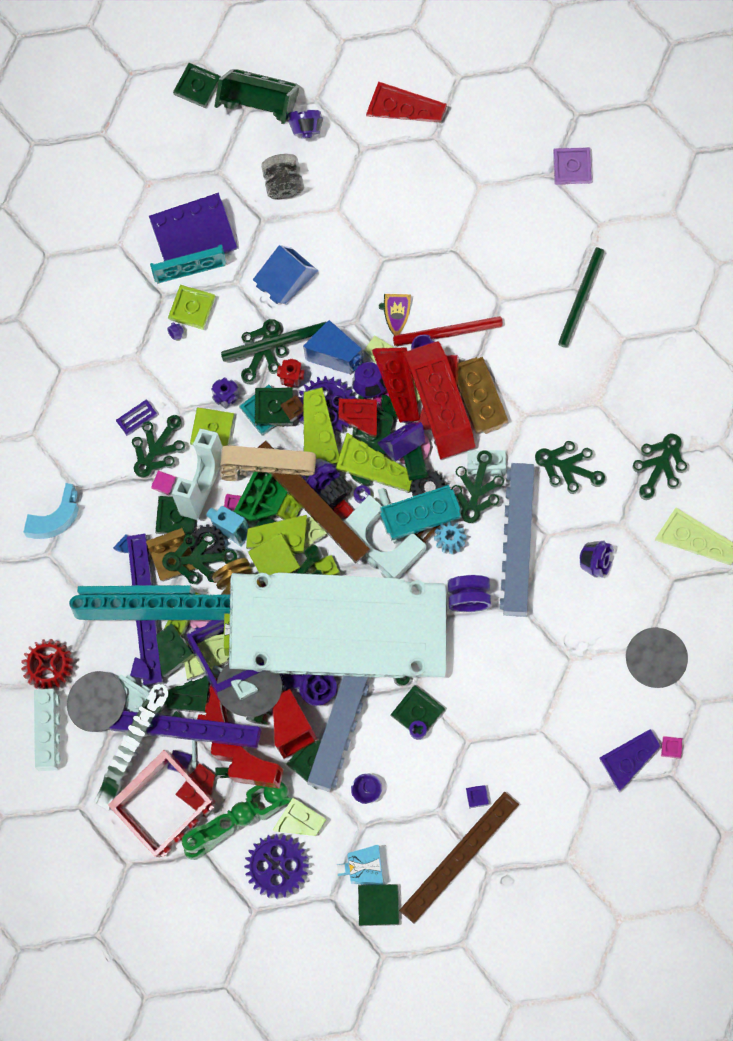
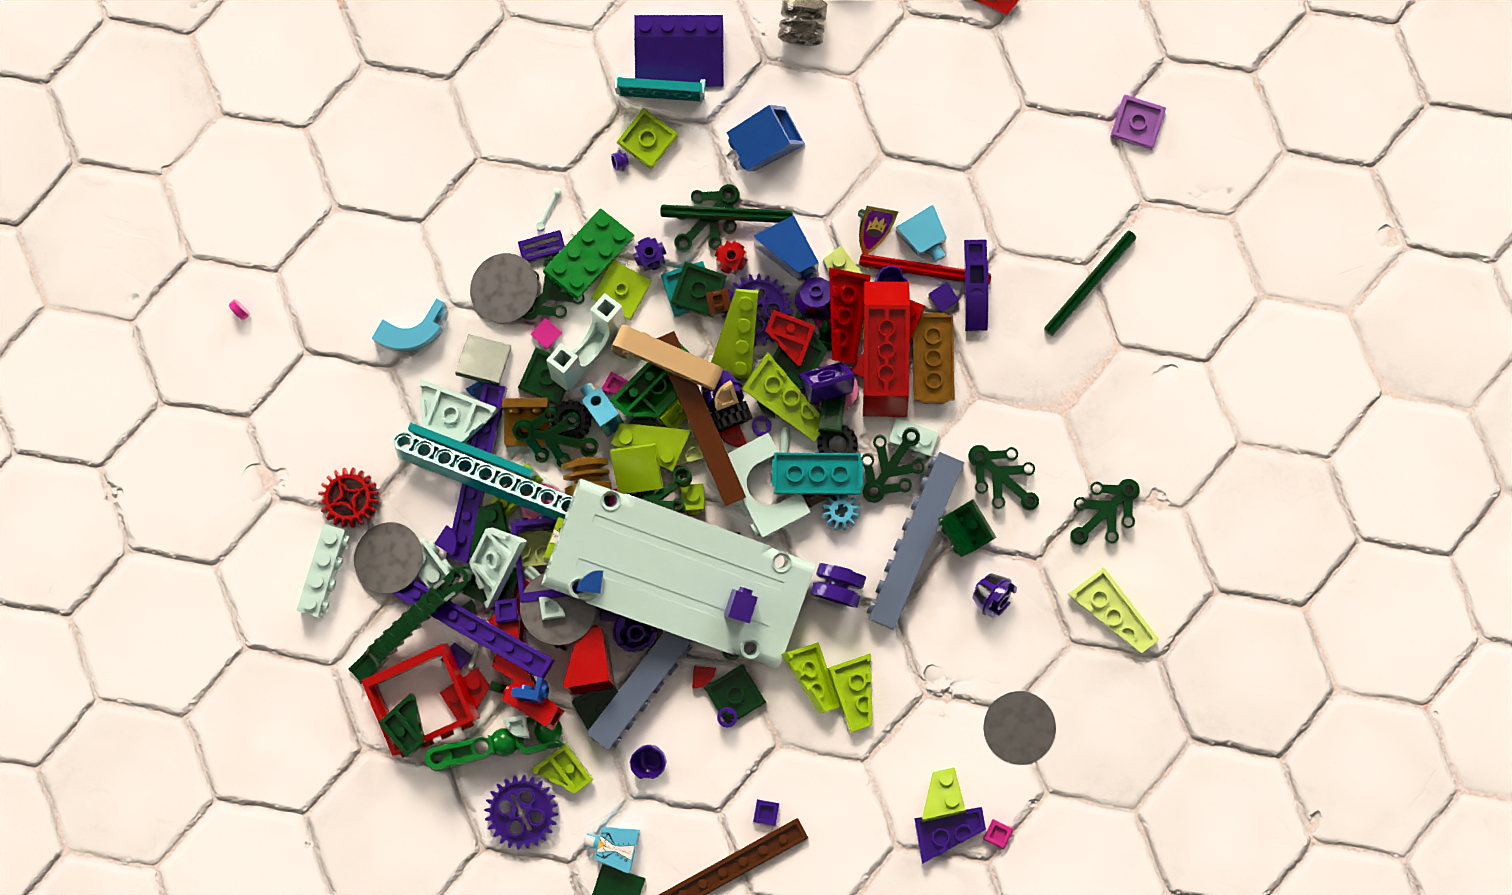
camera: 15 degrees right, 10 degrees up
none -> dark green wing [378,693,426,757]
none -> light aqua wing [419,379,499,443]
none -> tile [455,334,511,386]
none -> light aqua wing [469,528,527,608]
none -> flat silver sticker [470,253,538,323]
none -> dark purple tile [495,598,520,624]
none -> light aqua tile [503,715,530,738]
none -> blue bracket [511,677,549,705]
none -> light aqua hinge [536,188,562,231]
none -> green plate [543,208,635,300]
none -> blue tile [576,570,603,594]
none -> red tile [692,666,717,689]
none -> tan tile [715,380,739,411]
none -> dark purple brick [724,586,758,624]
none -> lime wing [781,642,841,714]
none -> lime wing [827,653,872,733]
none -> medium azure torso [896,204,947,262]
none -> lime wing [922,767,966,822]
none -> dark purple tile [928,282,959,313]
none -> dark green bracket [938,499,997,557]
none -> dark purple slope [964,239,988,331]

